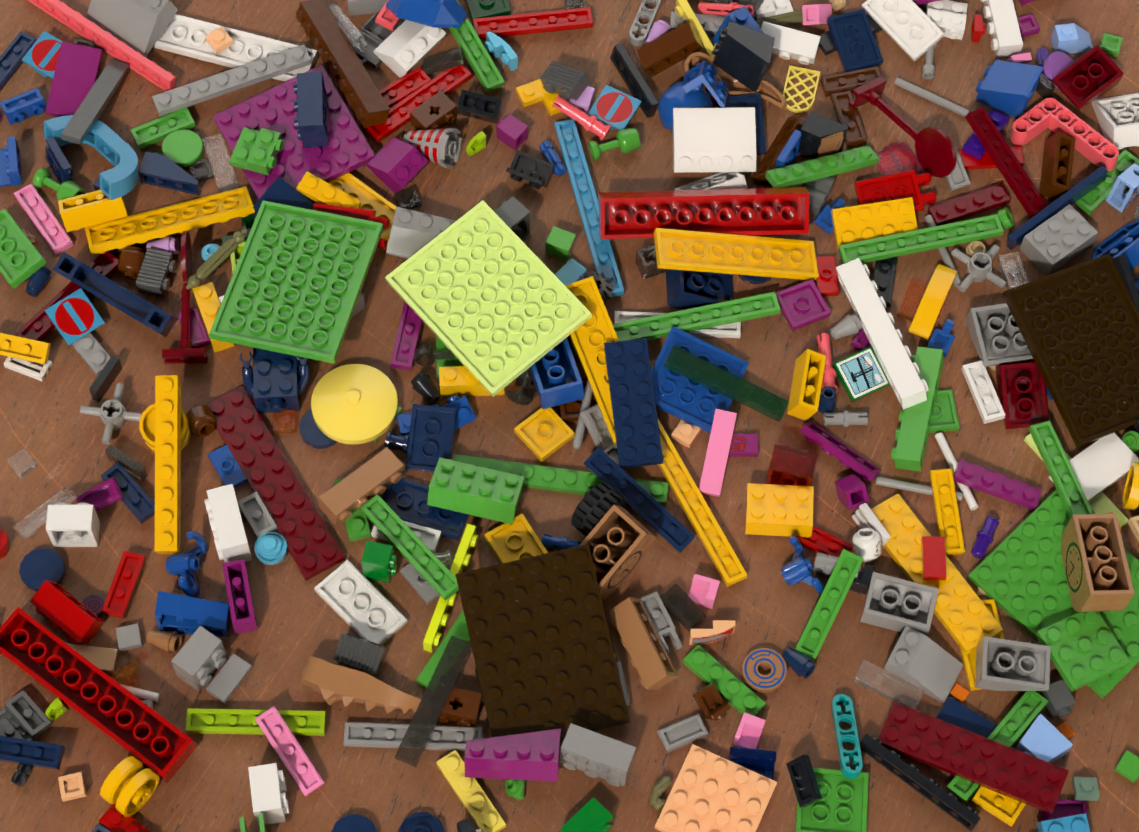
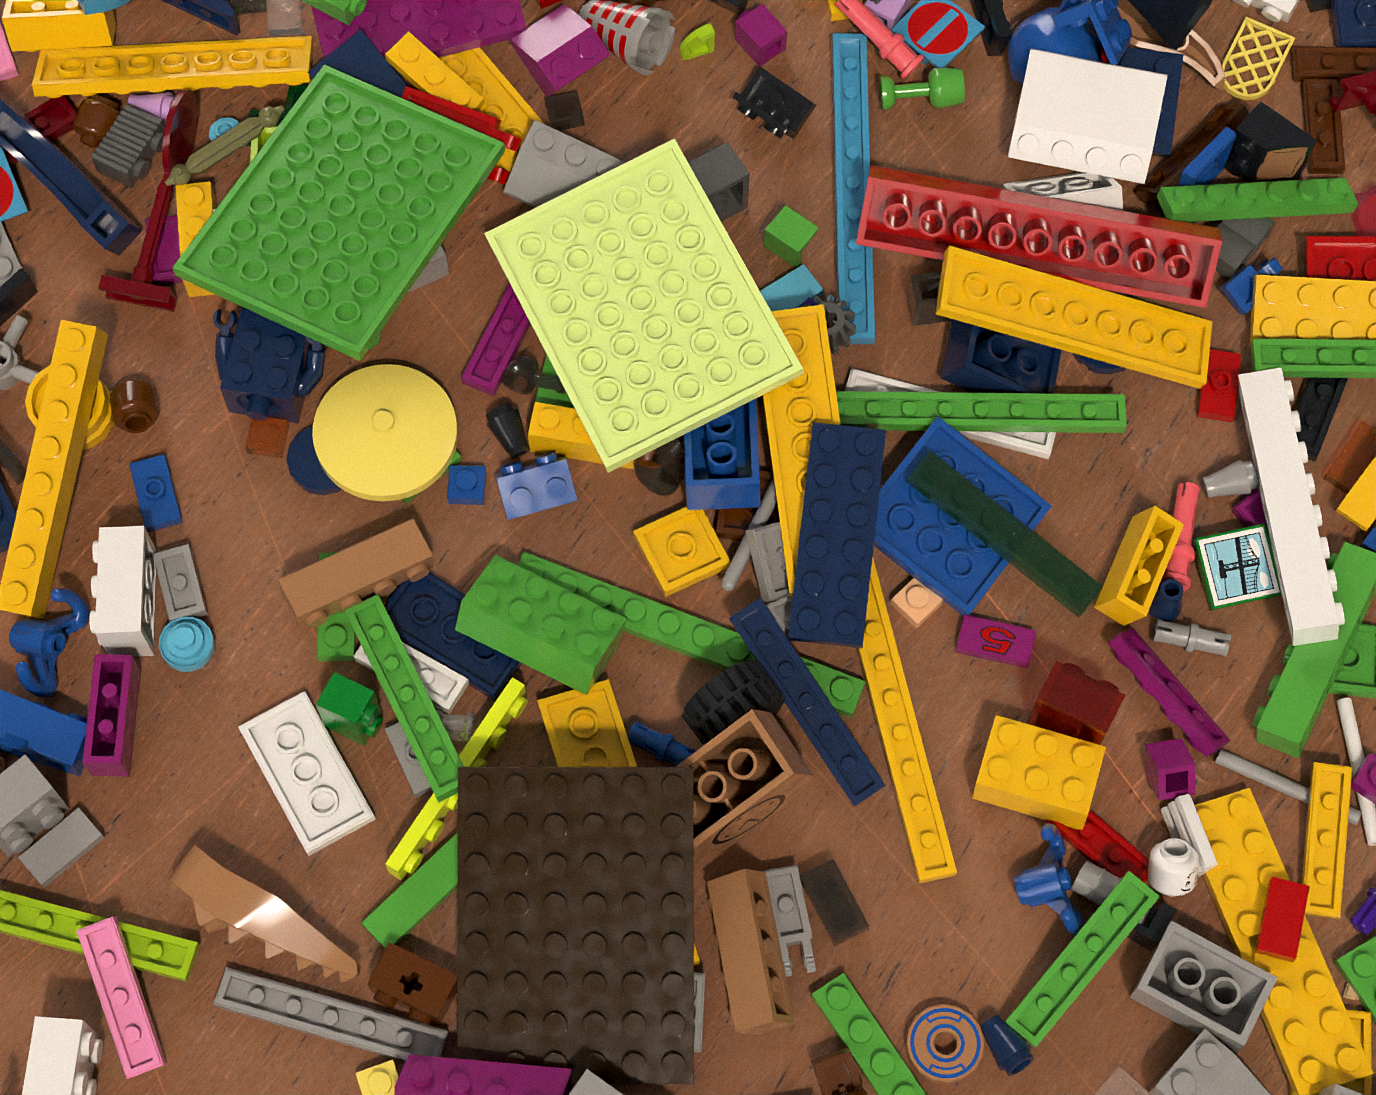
camera: 15 degrees right, 5 degrees up
dark red plate [205,386,345,581] -> none
dark grey brick [333,633,388,676] -> none
dark blue bush [385,431,409,453] -> none
clear smoke tile [395,635,472,767] -> none
dark blue tile [405,404,457,472] -> none
blue axle [540,141,567,176] -> none
bright pink panel [687,574,720,609] -> none
light nougat slope [689,620,736,645] -> none
bright pink tile [699,409,737,497] -> none
magenta plate [775,279,831,331] -> none

